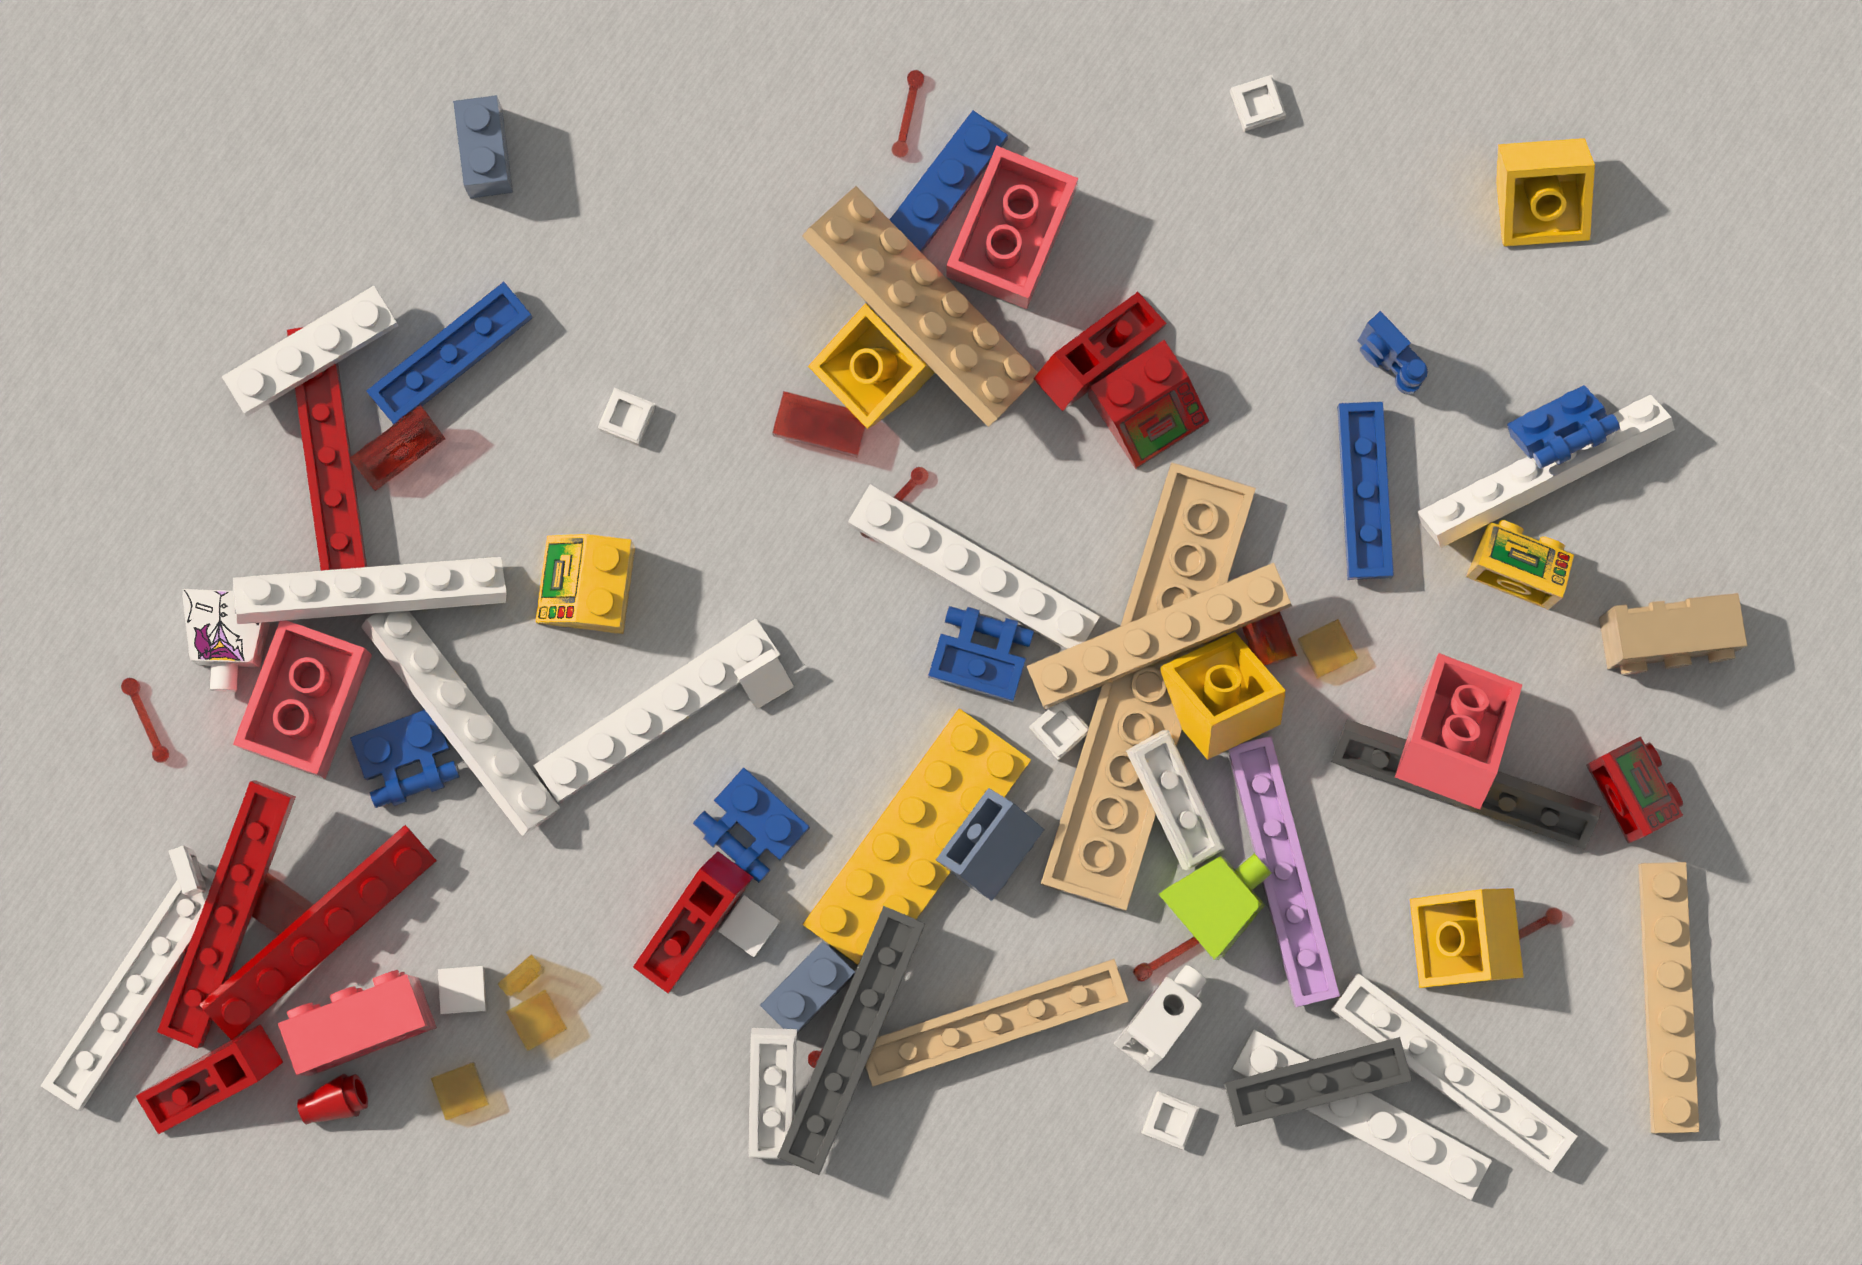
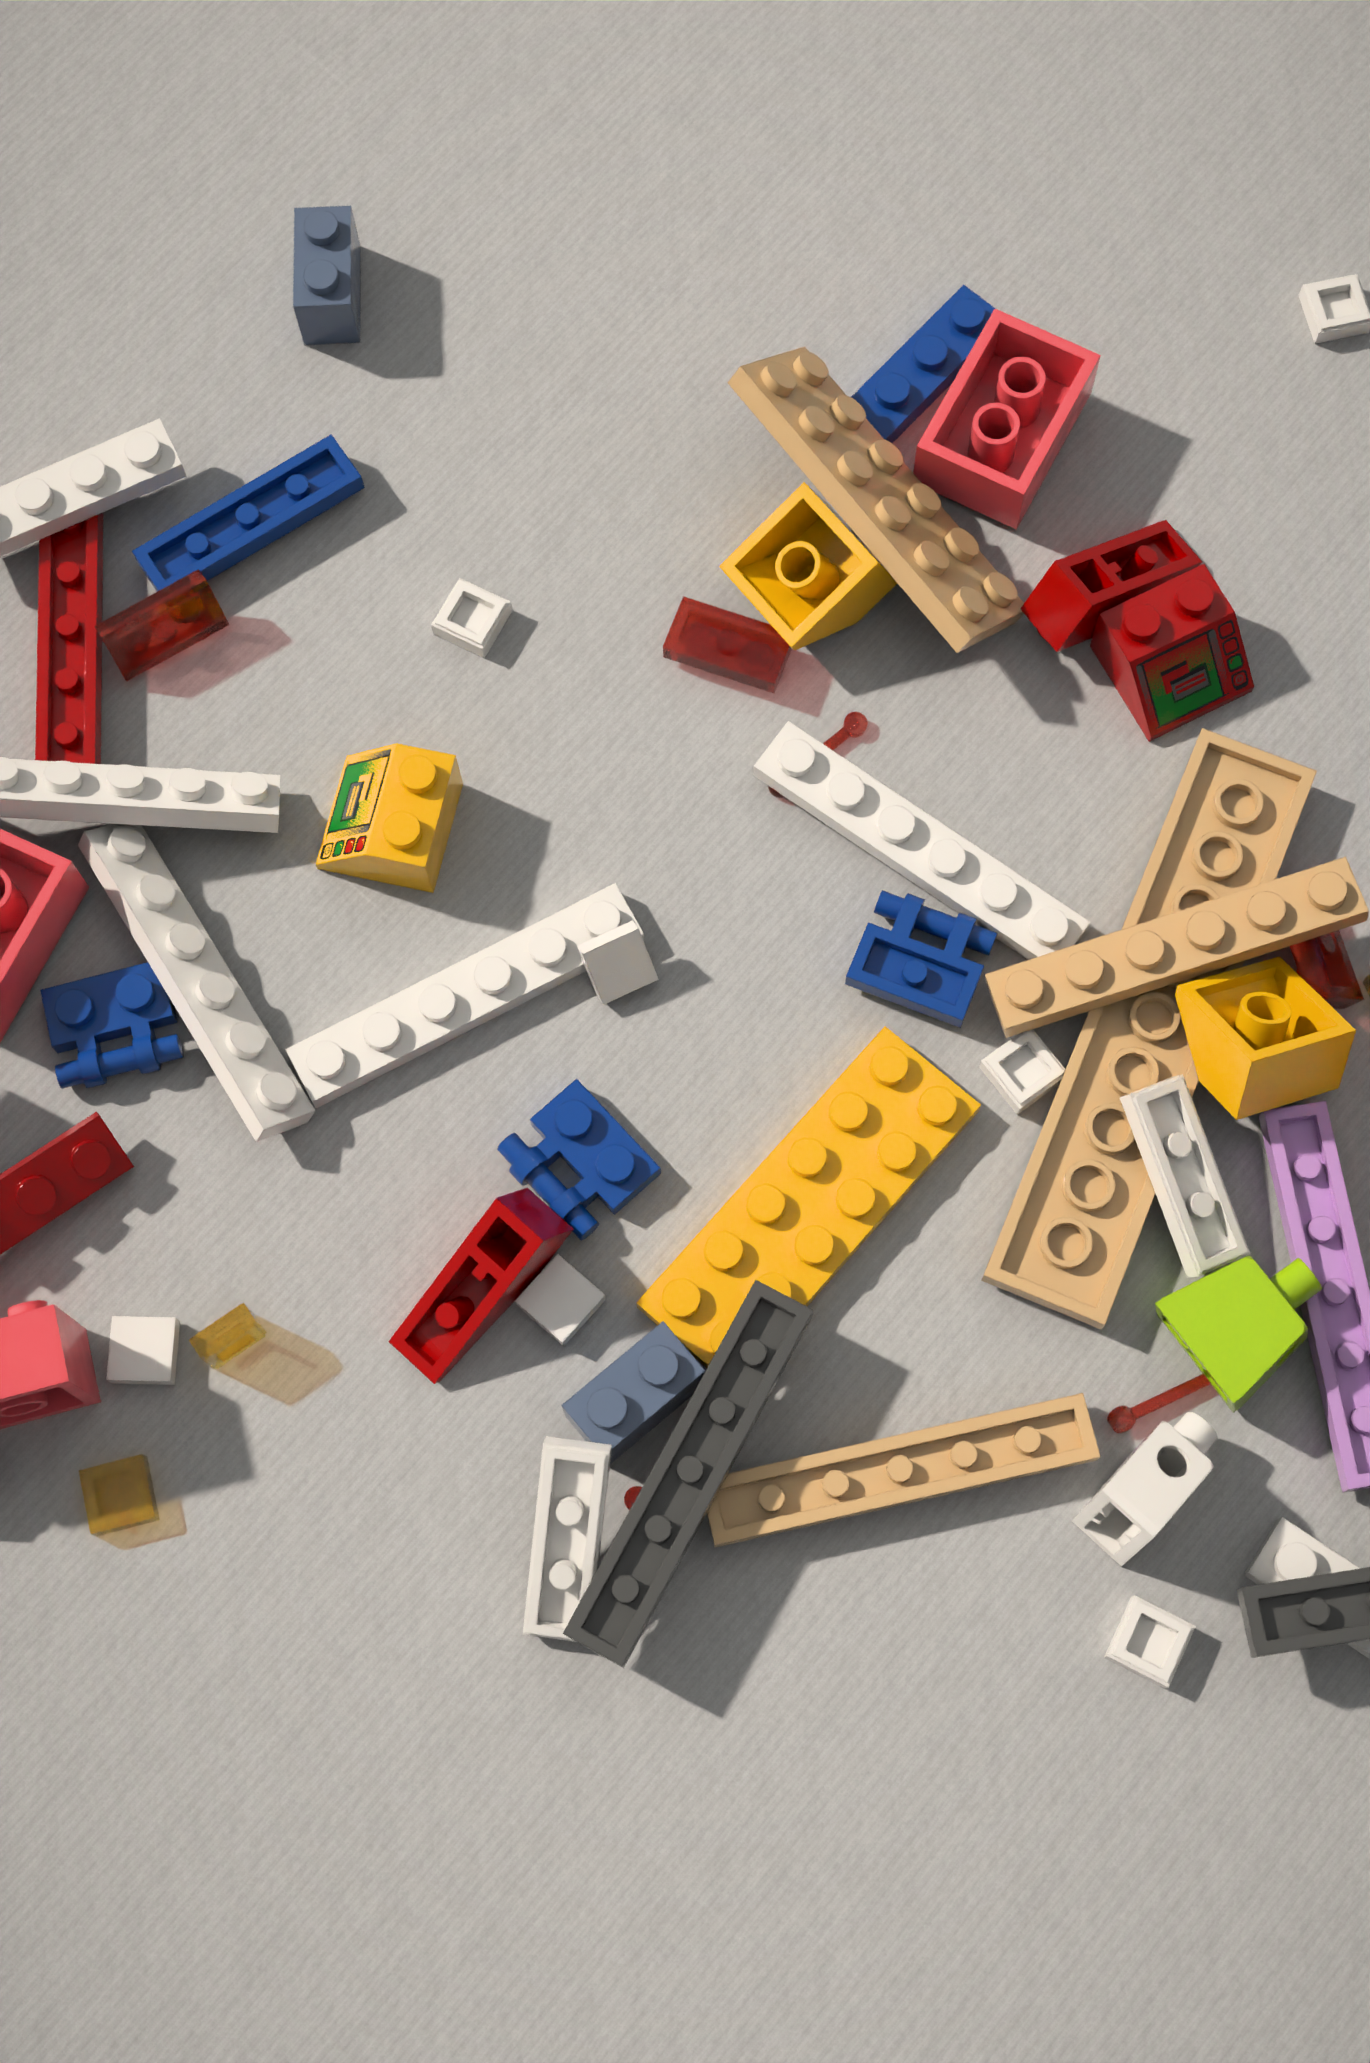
camera: 10 degrees right, 10 degrees down
clear yellow tile [506,990,568,1051] -> none
clear red hinge [891,70,924,158] -> none
sand blue brick [936,788,1045,901] -> none

